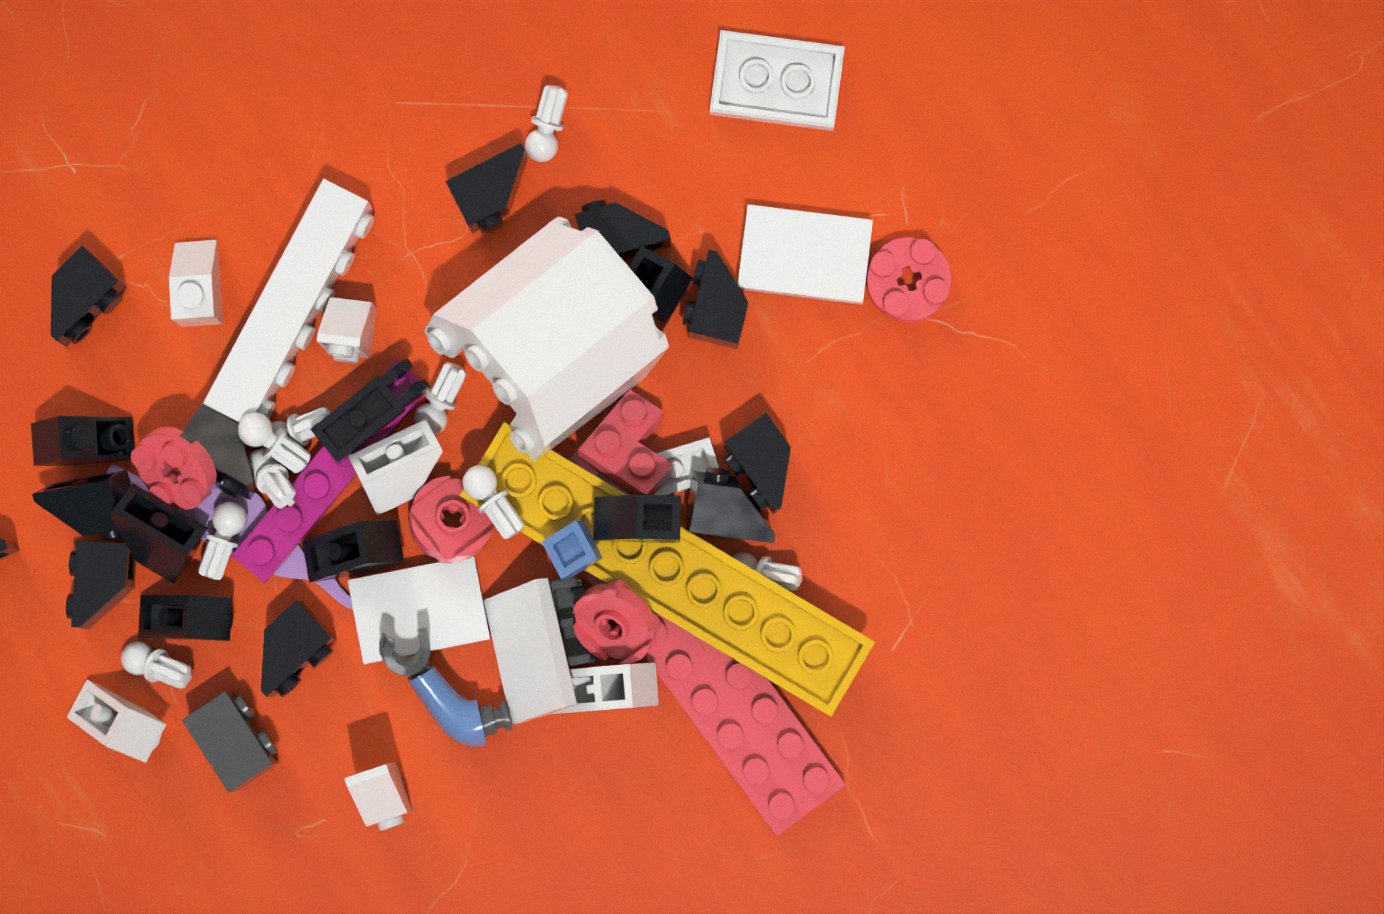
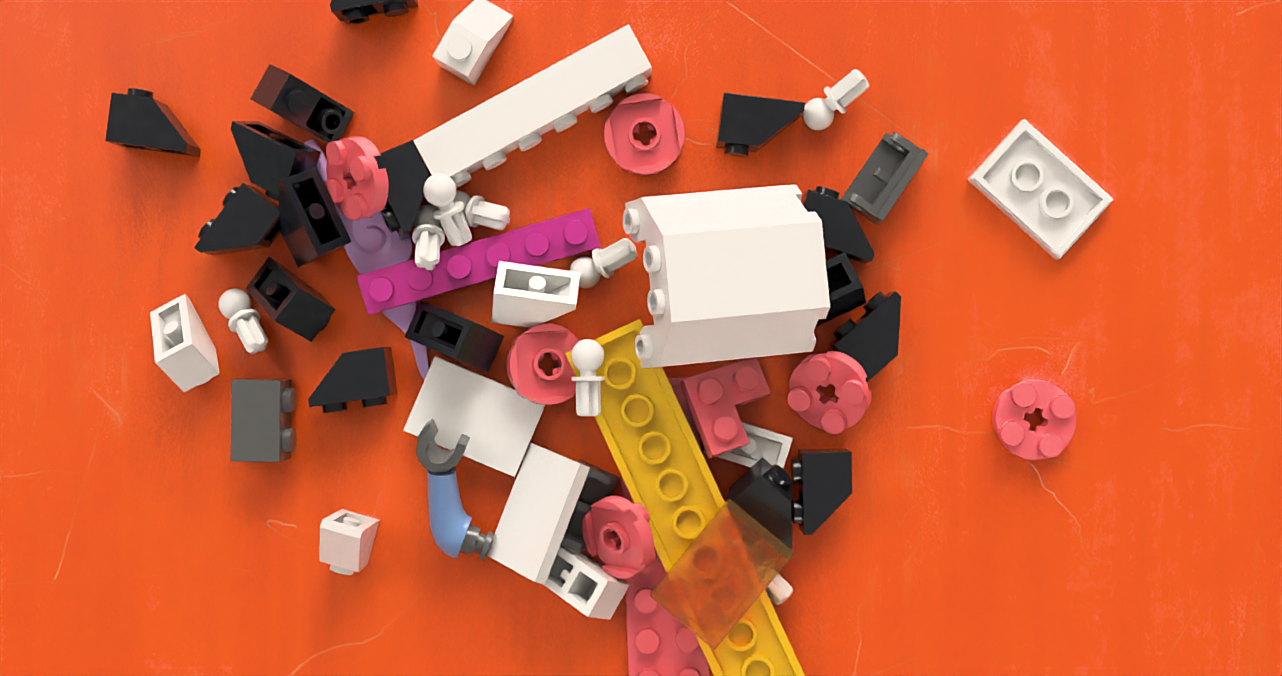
camera: 35 degrees right, 5 degrees up
white axle [198,502,247,580] -> none
black hinge [310,358,430,464] -> none
white slope [316,297,377,364] -> none
medium blue plate [542,520,603,580] -> none
black slope [593,495,681,543] -> none
white tile [738,204,873,305] -> none
none -> coral plate [604,93,685,176]
none -> clear orange plate [650,498,795,650]
none -> coral plate [787,351,872,434]
none -> dark grey hinge [840,132,929,224]

